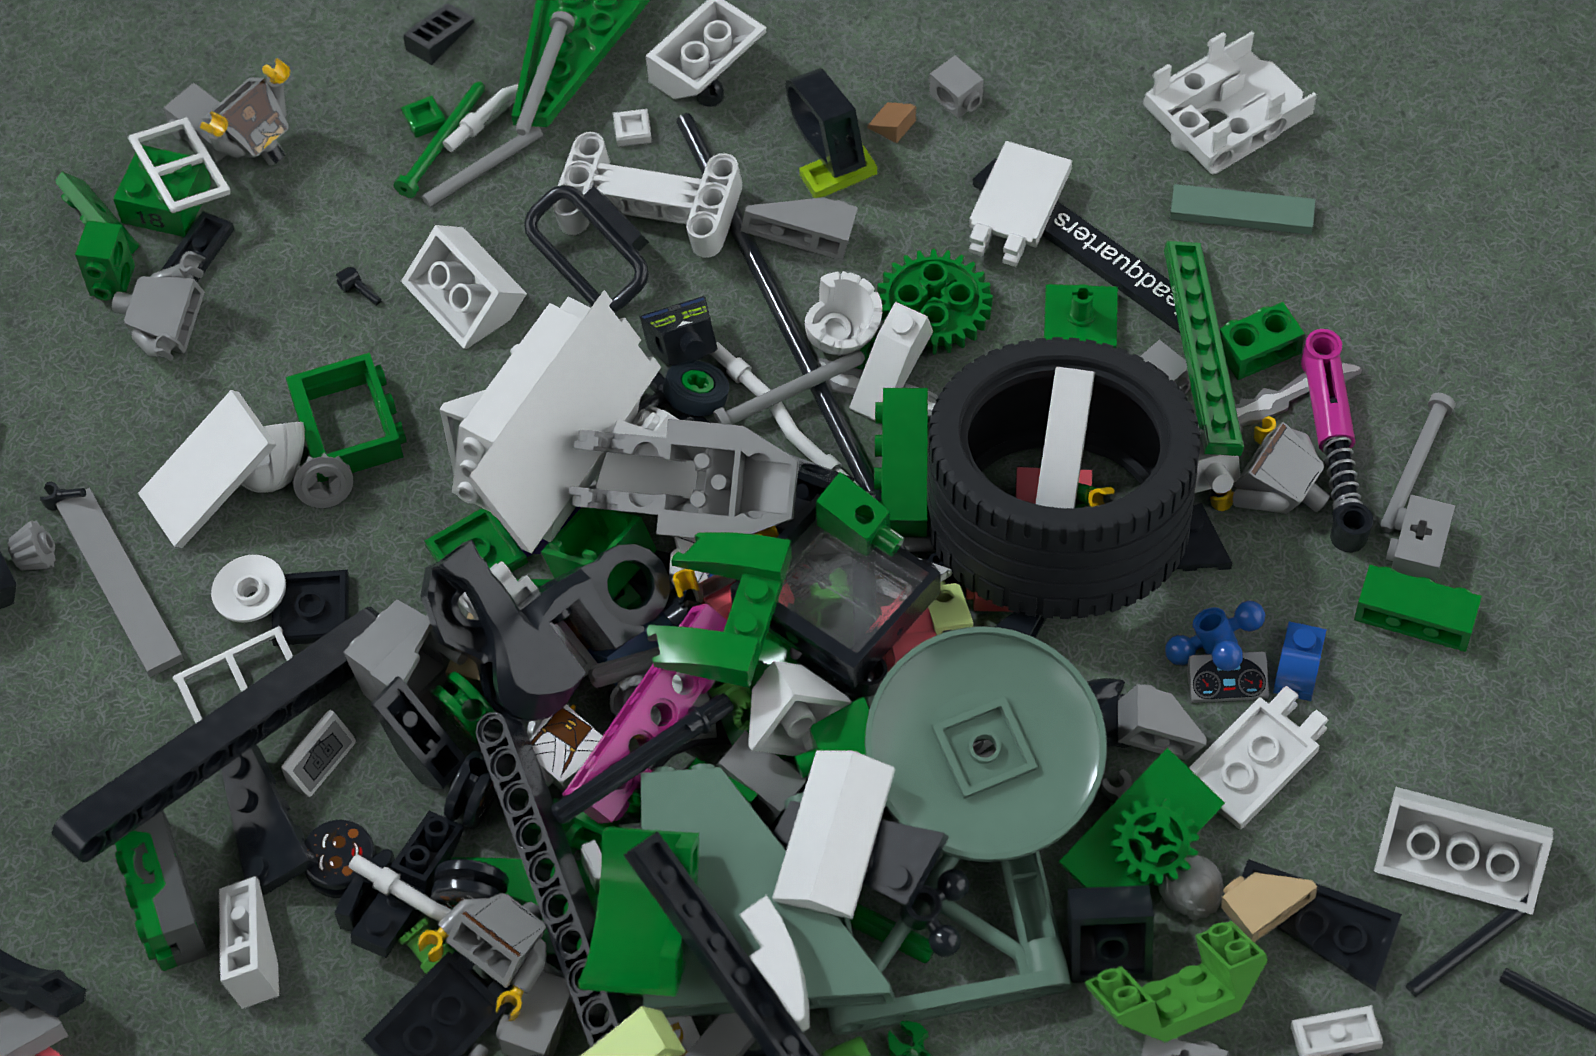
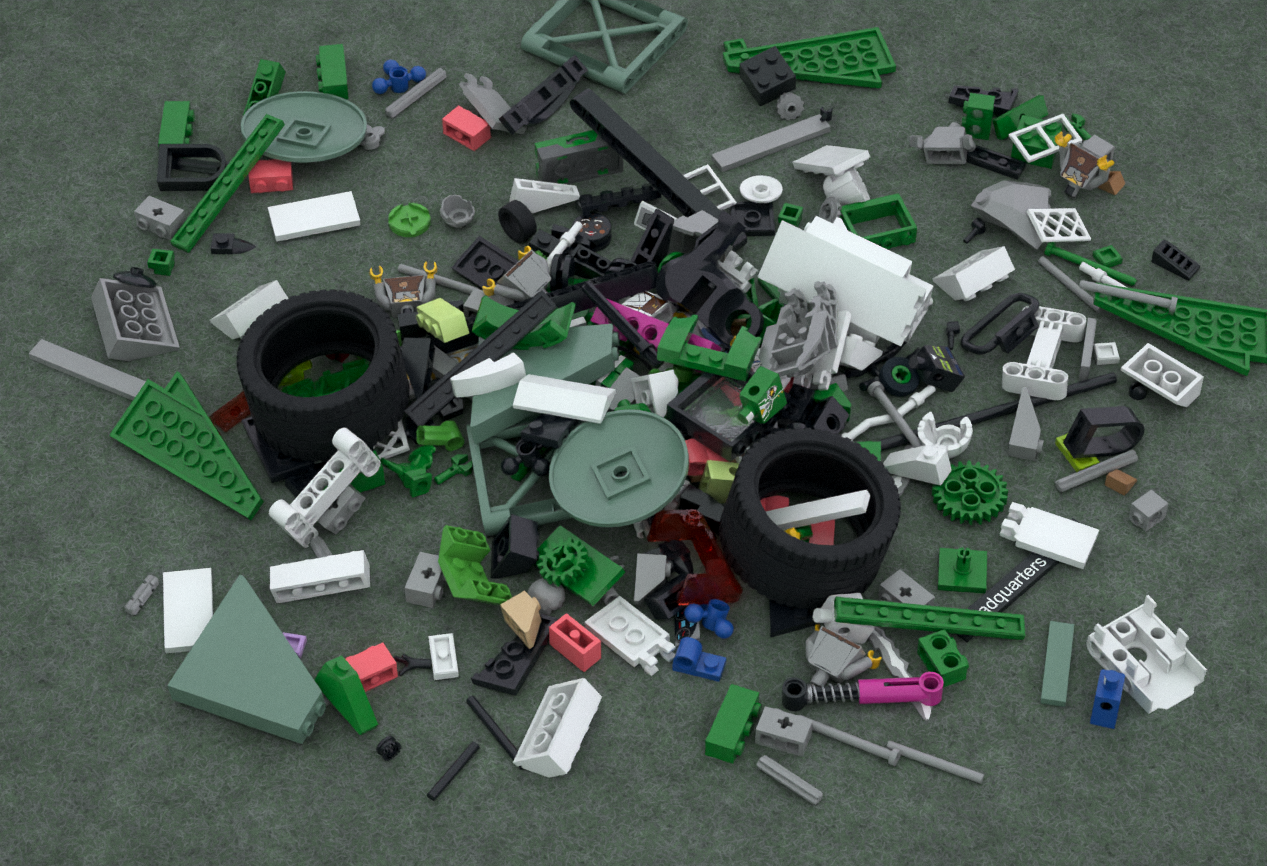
camera: 90 degrees right, 10 degrees down
none -> black tyre [498,200,537,243]
none -> coral brick [549,613,601,672]
none -> black brick [644,573,705,620]
none -> clear red windscreen [647,509,743,605]
none -> light grey axle [757,755,823,805]
none -> green piece [778,203,803,228]
none -> light grey bar [886,740,984,784]
none -> black wing [948,86,1019,116]
none -> light grey brick [971,180,1051,250]
none -> white window [1026,208,1091,242]
none -> light grey axle [1055,450,1138,492]
none -> green bar [1063,113,1091,141]
none -> light grey tile [1079,318,1097,381]
none -> blue torso [1090,669,1125,729]

